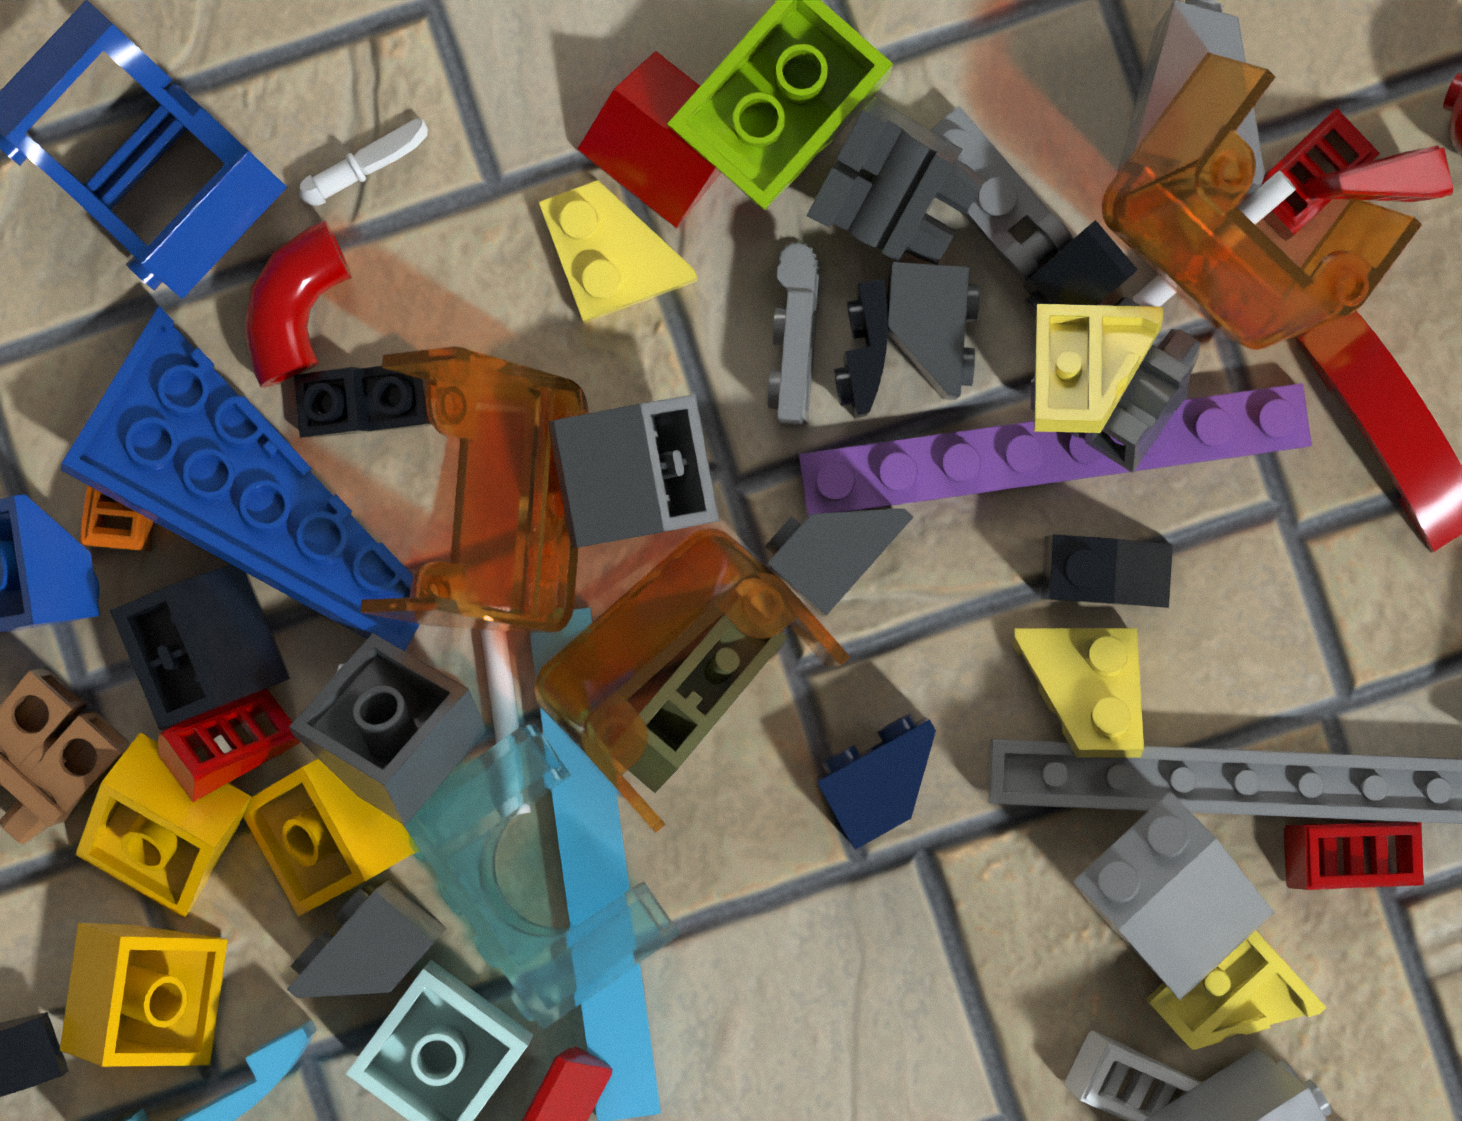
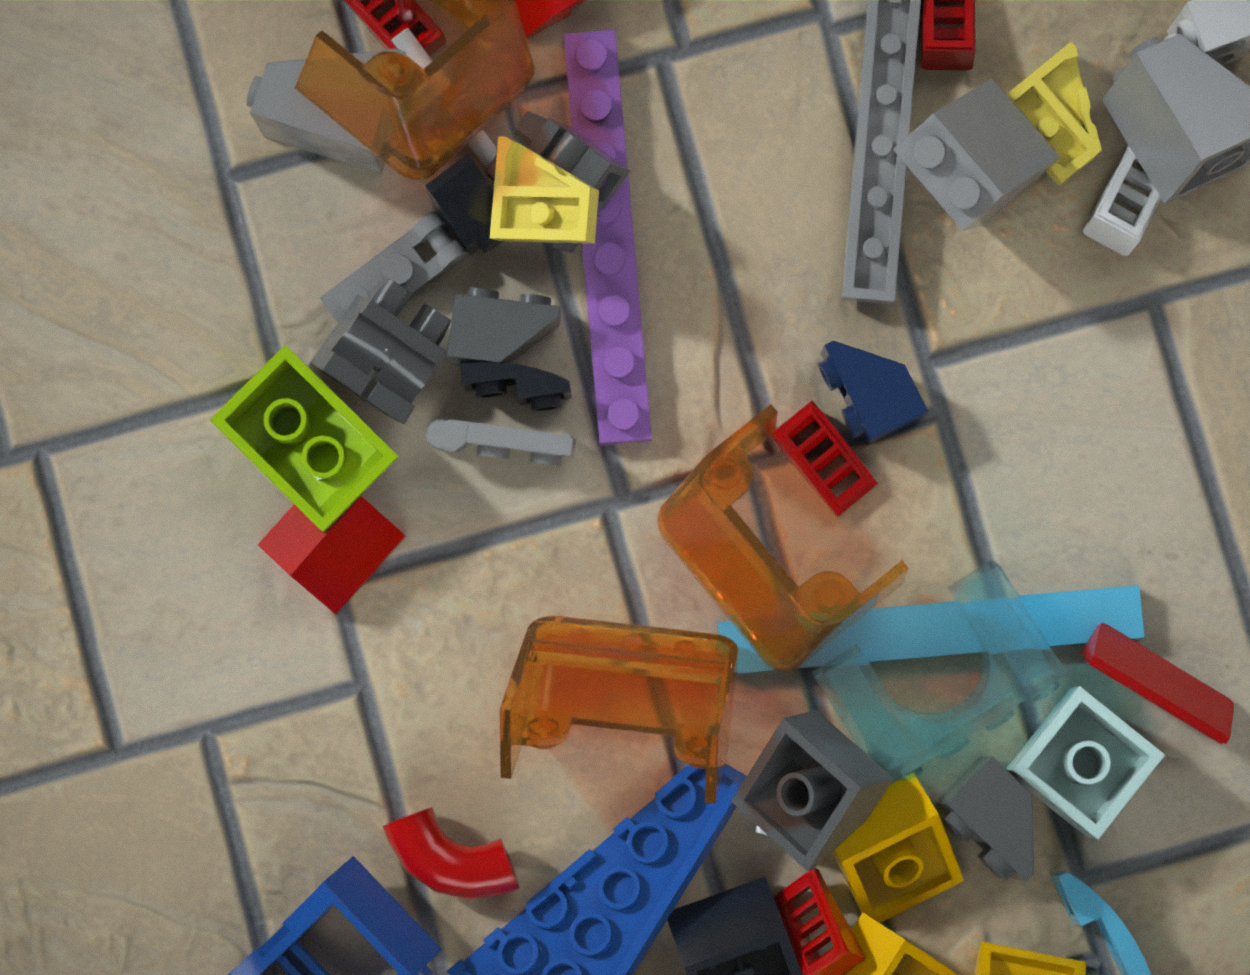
camera: 85 degrees left, 5 degrees down
black slope [294,360,437,438] -> none
white piece [299,119,428,206] -> none
white bar [480,623,531,816] -> none
light yellow wing [539,180,698,323] -> none
dark grey slope [548,394,719,549] -> none
olive slope [607,596,788,793] -> none
dark grey slope [765,508,914,616] -> none
light yellow wing [1012,628,1144,758] -> none
black slope [1041,534,1173,608] -> none
none -> red slope [770,400,878,518]

